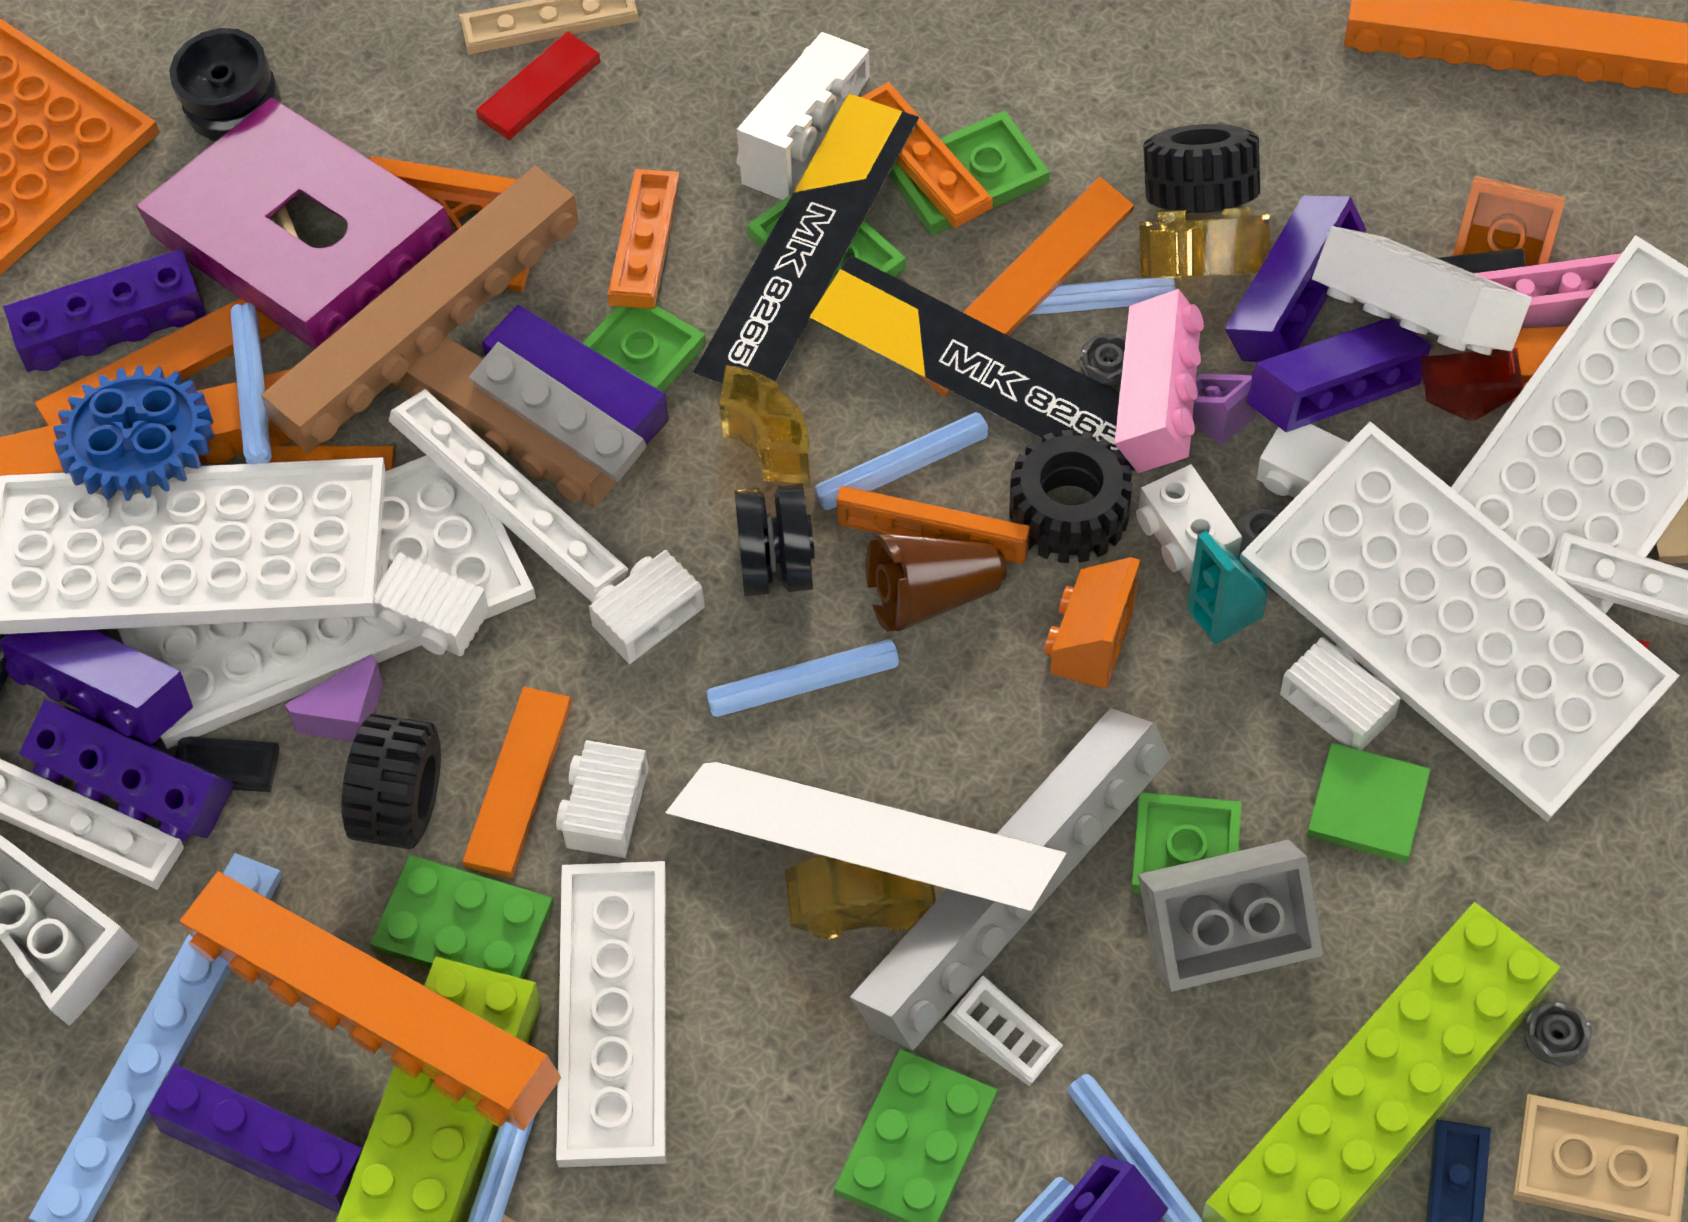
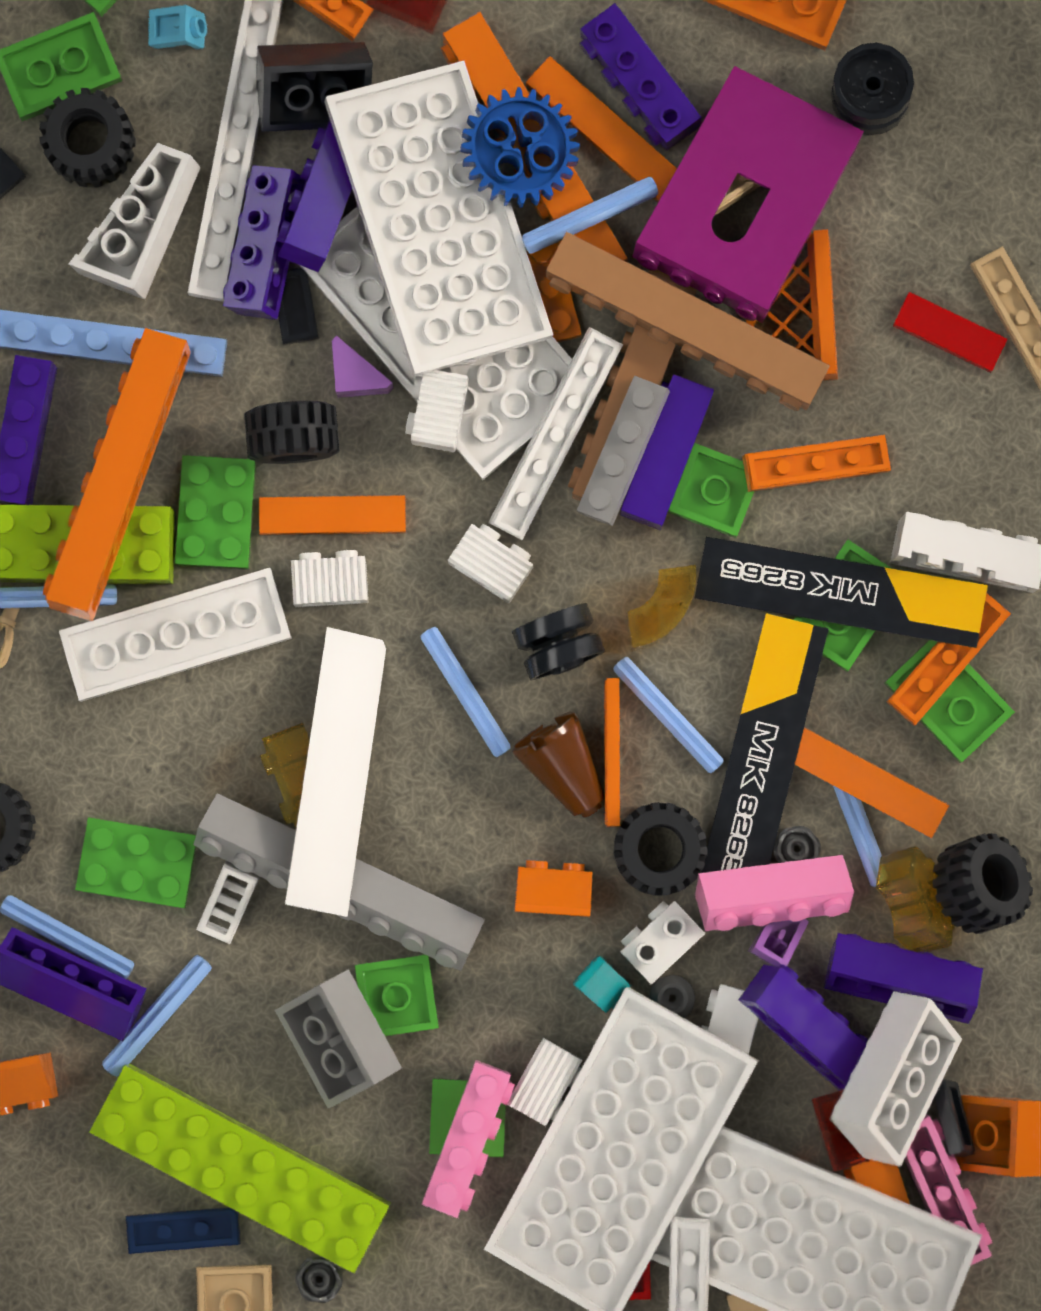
camera: 75 degrees right, 25 degrees up
none -> bright pink brick [422,1060,515,1218]

